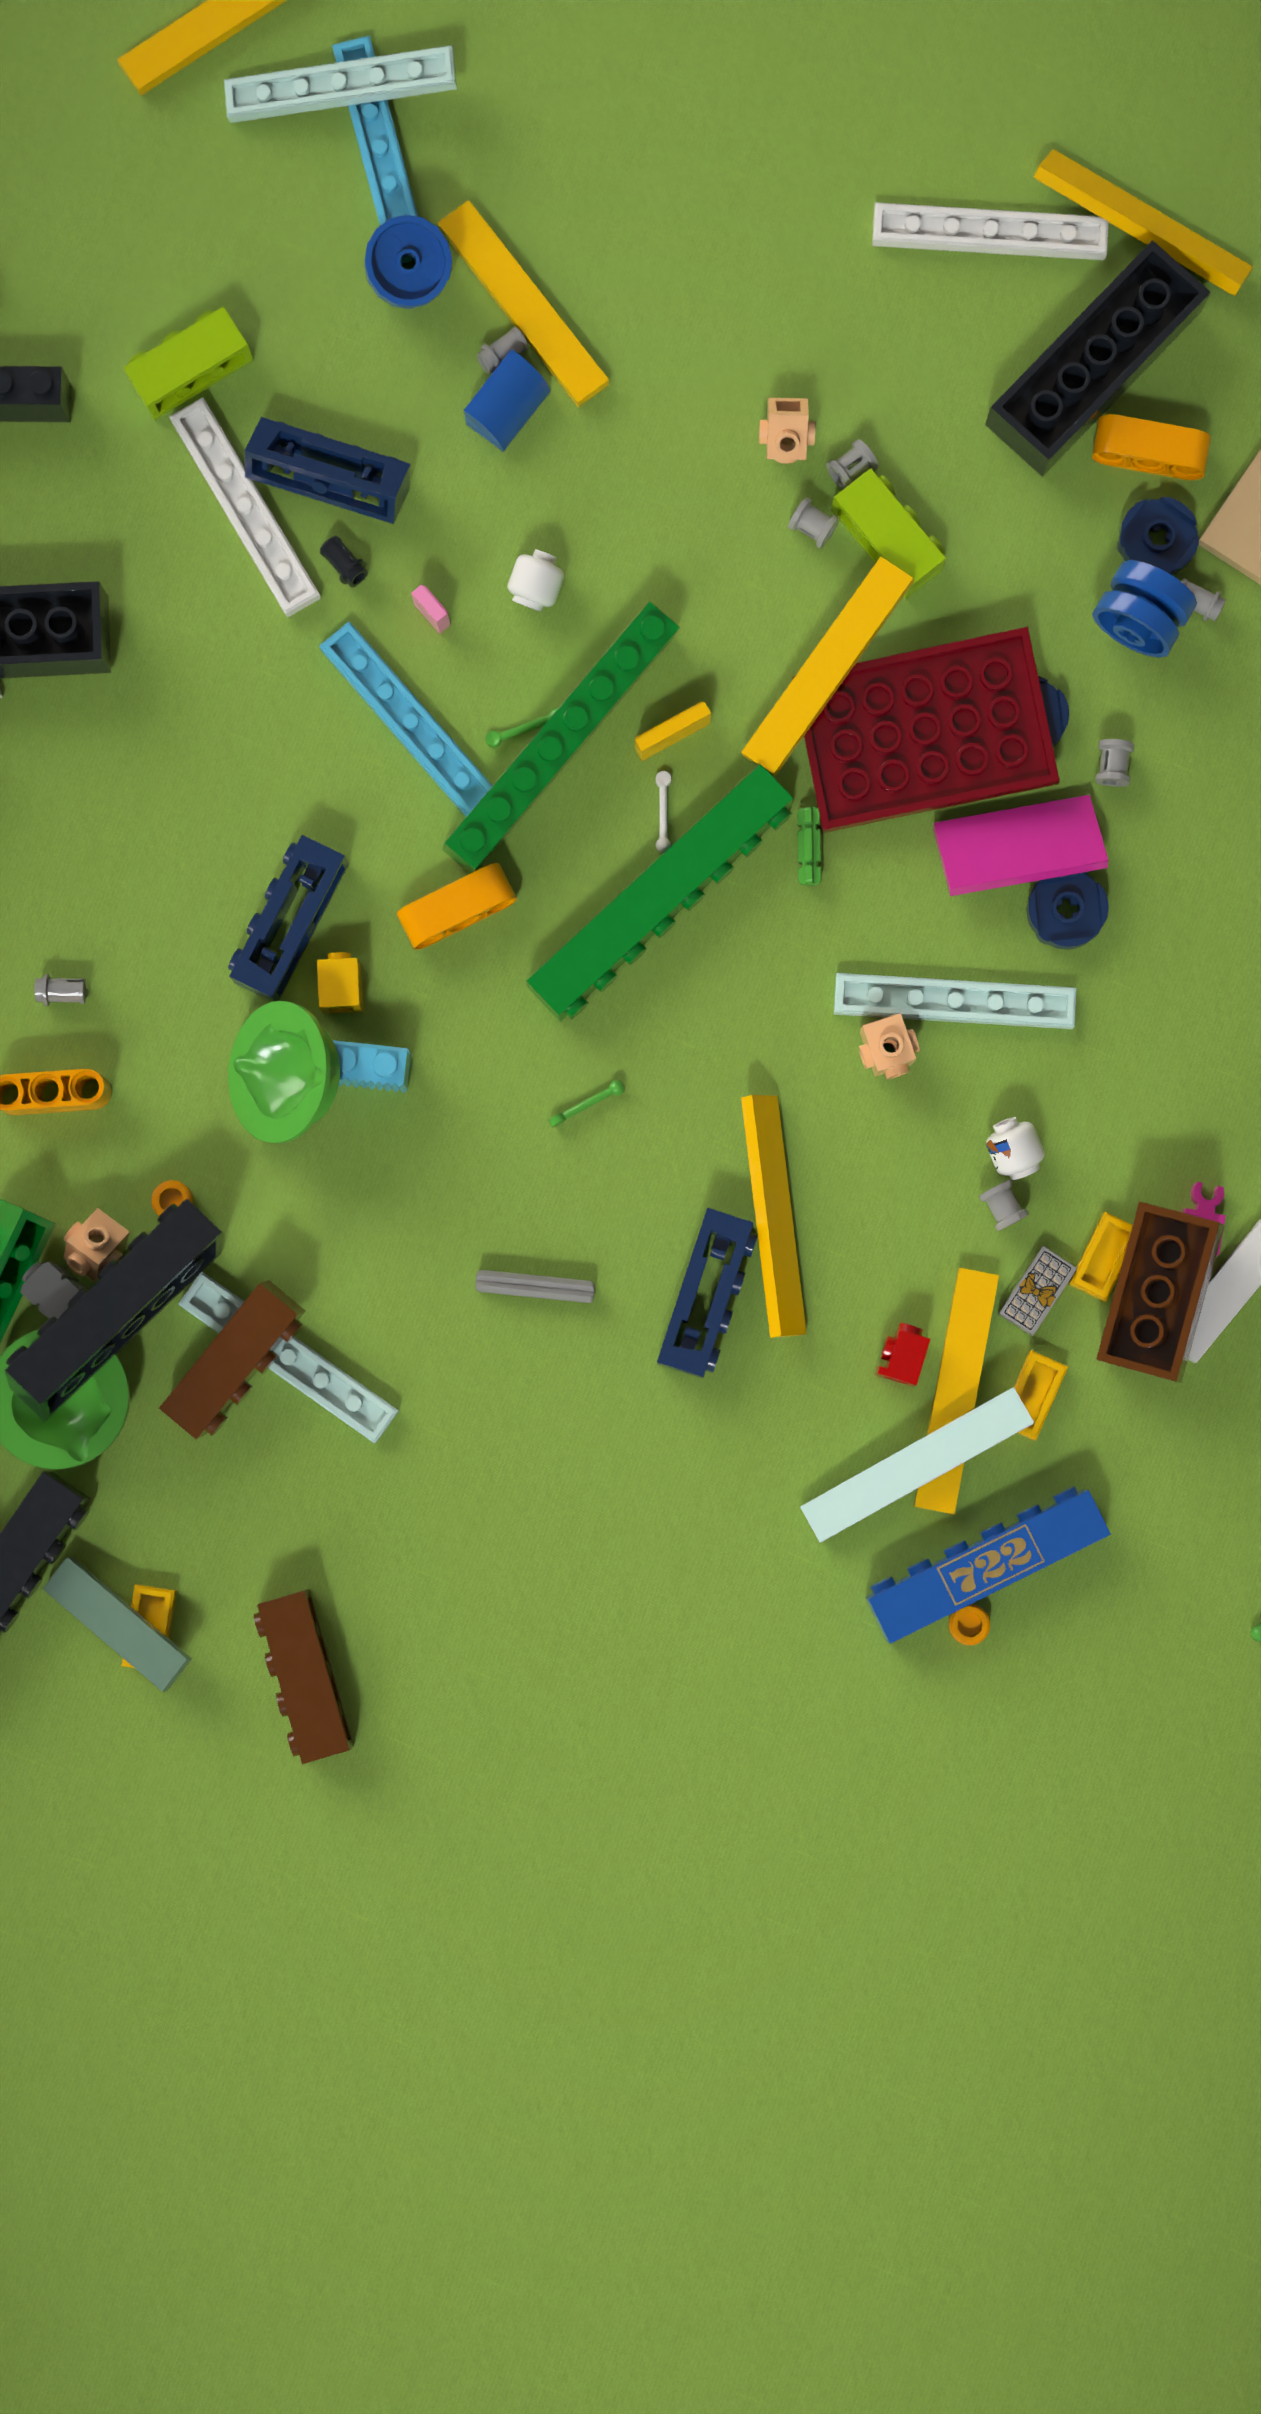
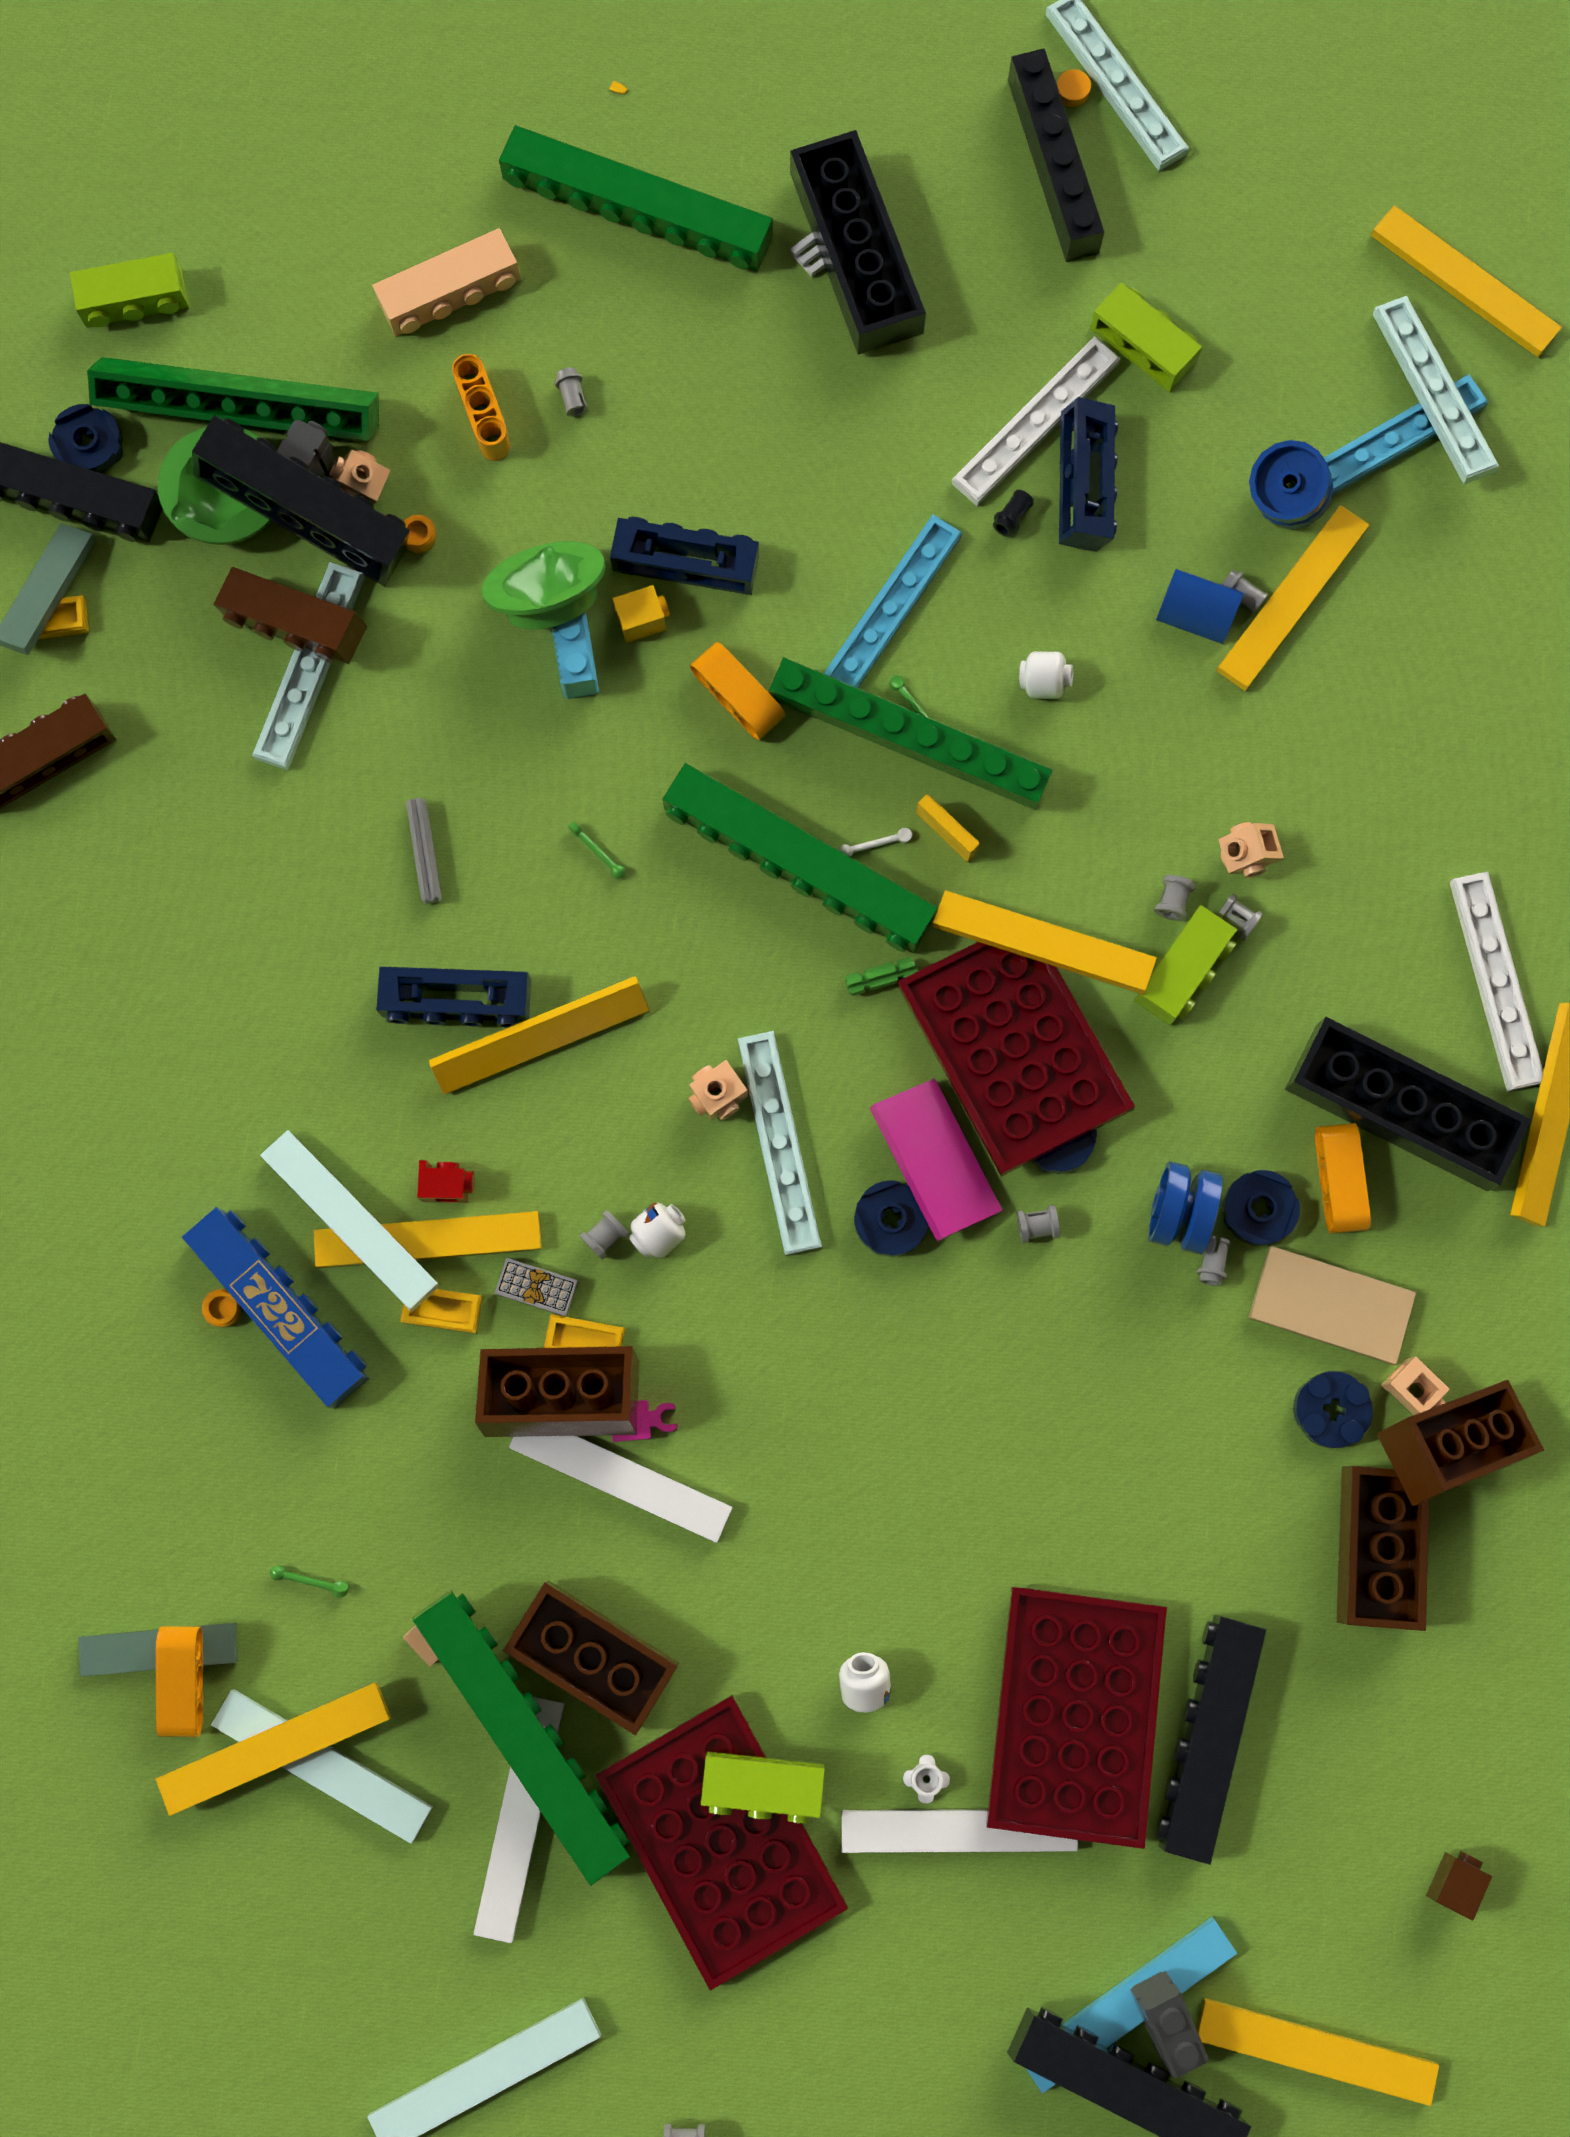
camera: 70 degrees right, 5 degrees down
bright pink tile [411,584,450,634] -> none

